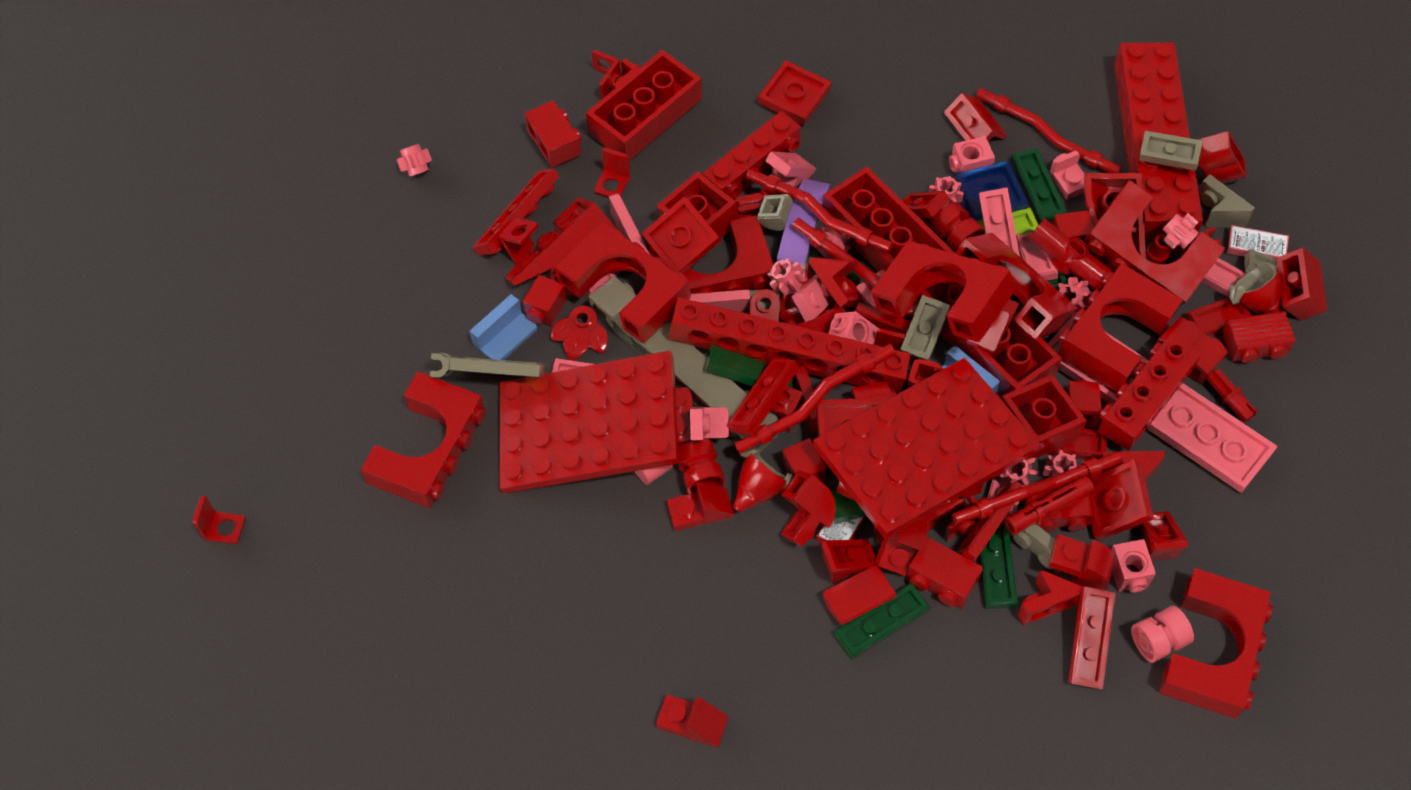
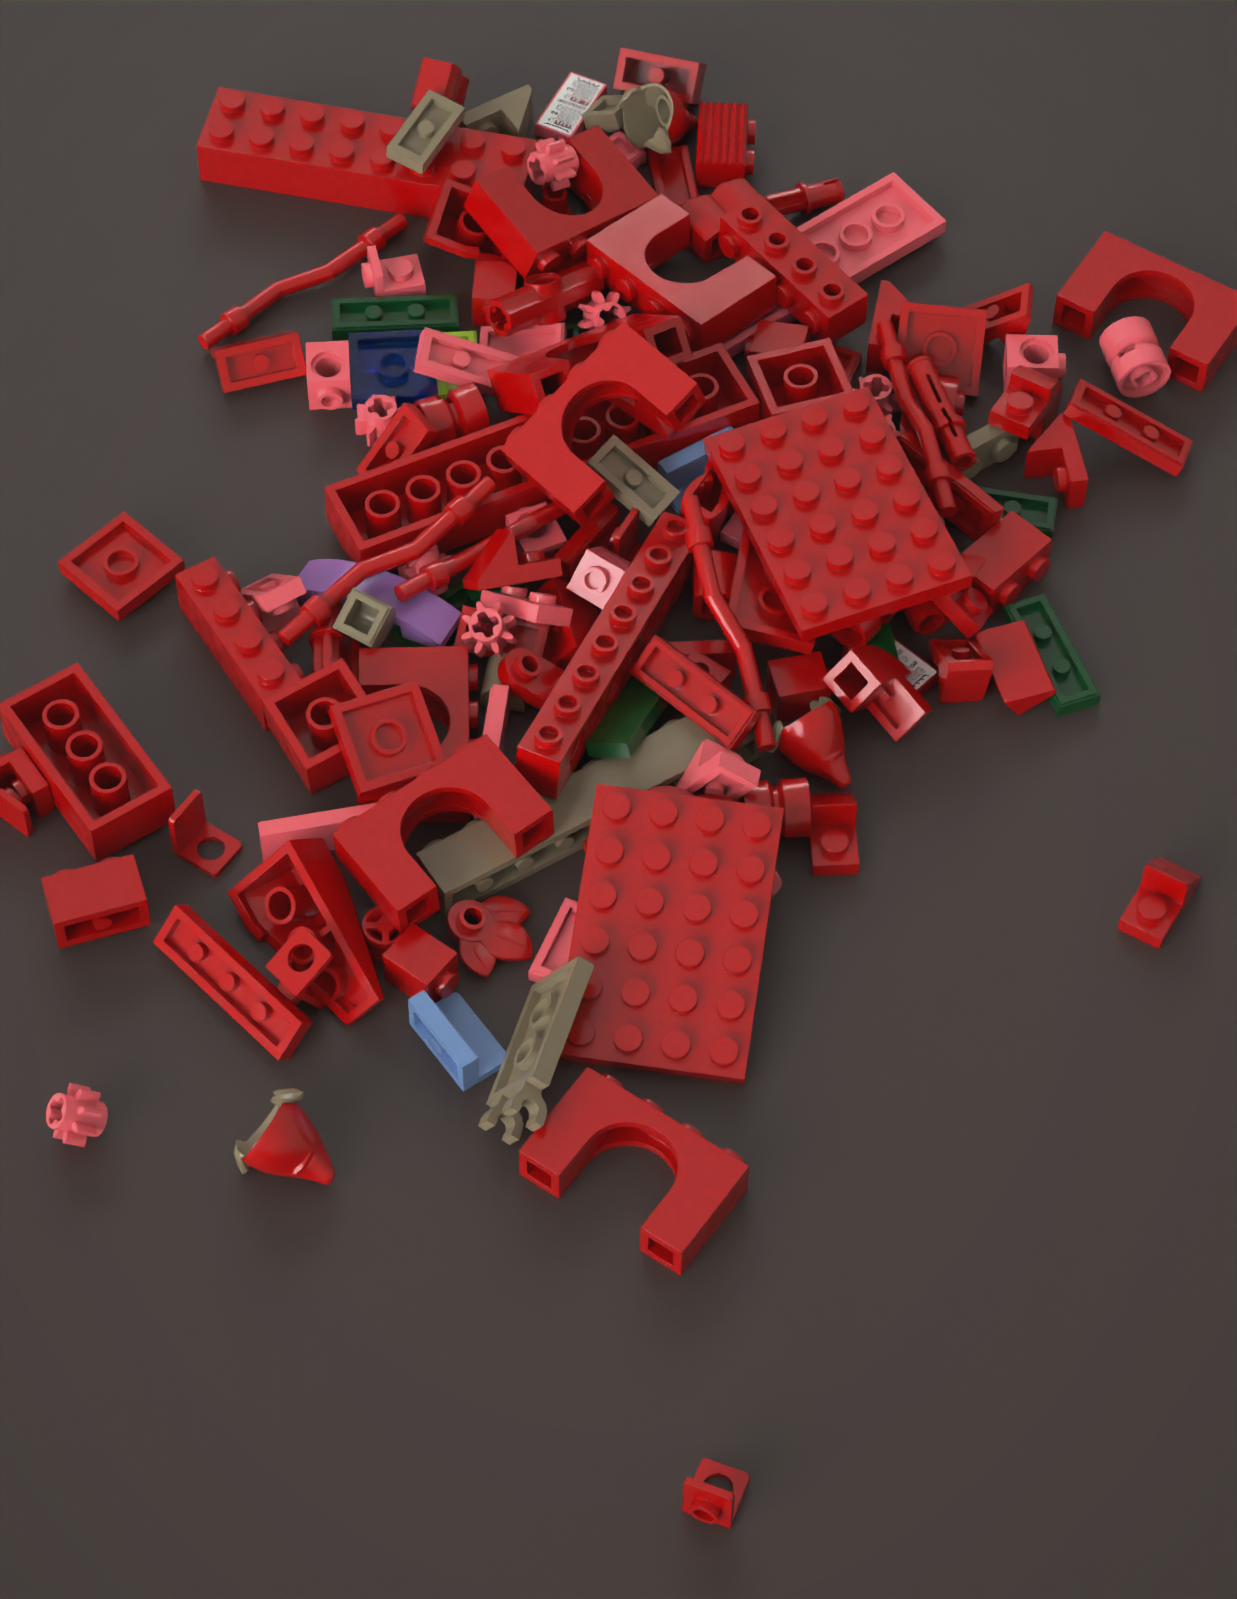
camera: 80 degrees left, 5 degrees down
none -> red hat [233,1088,335,1185]

